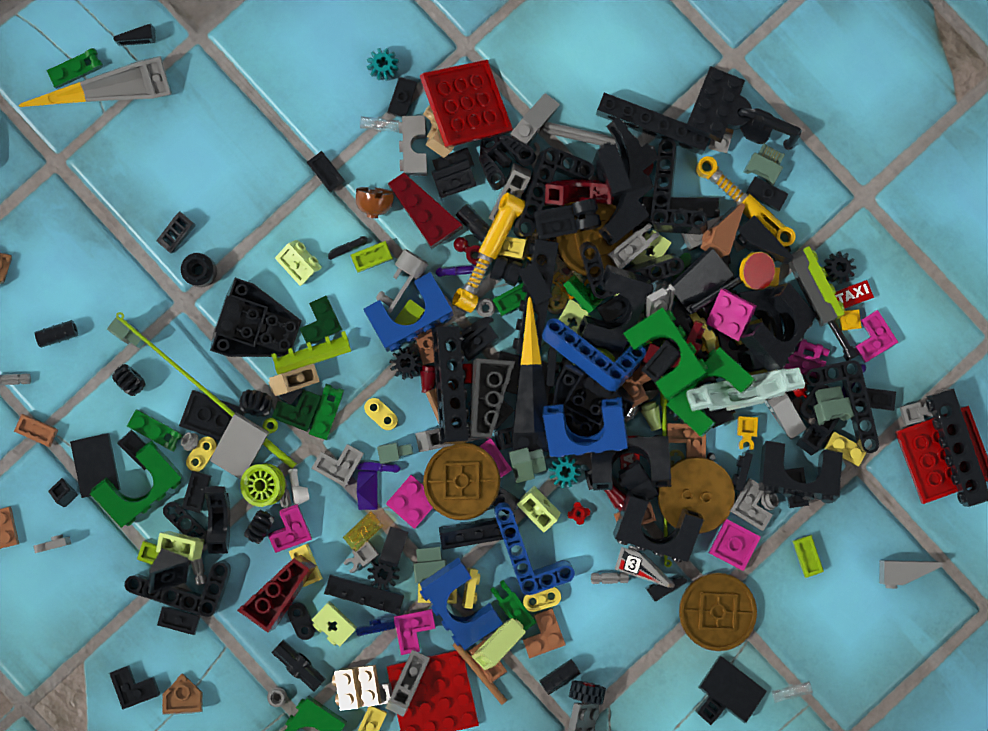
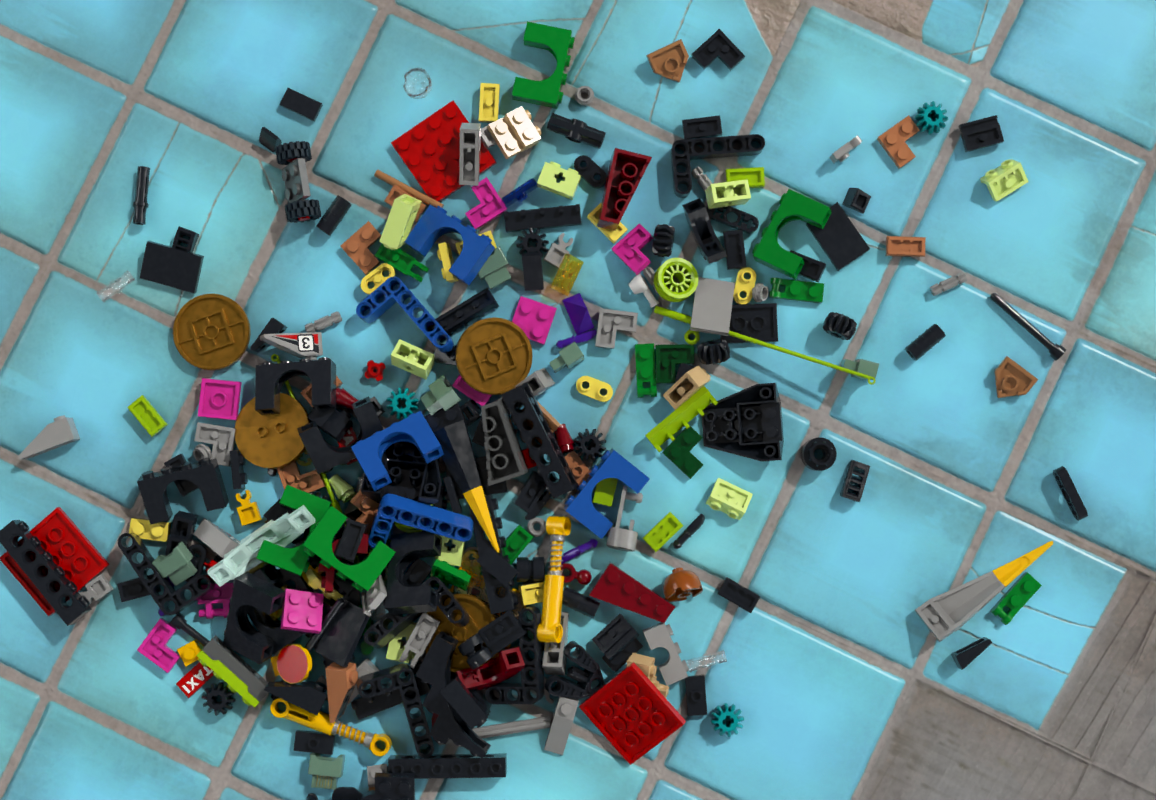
camera: 165 degrees right, 0 degrees up
black slope [148,548,189,594] -> none

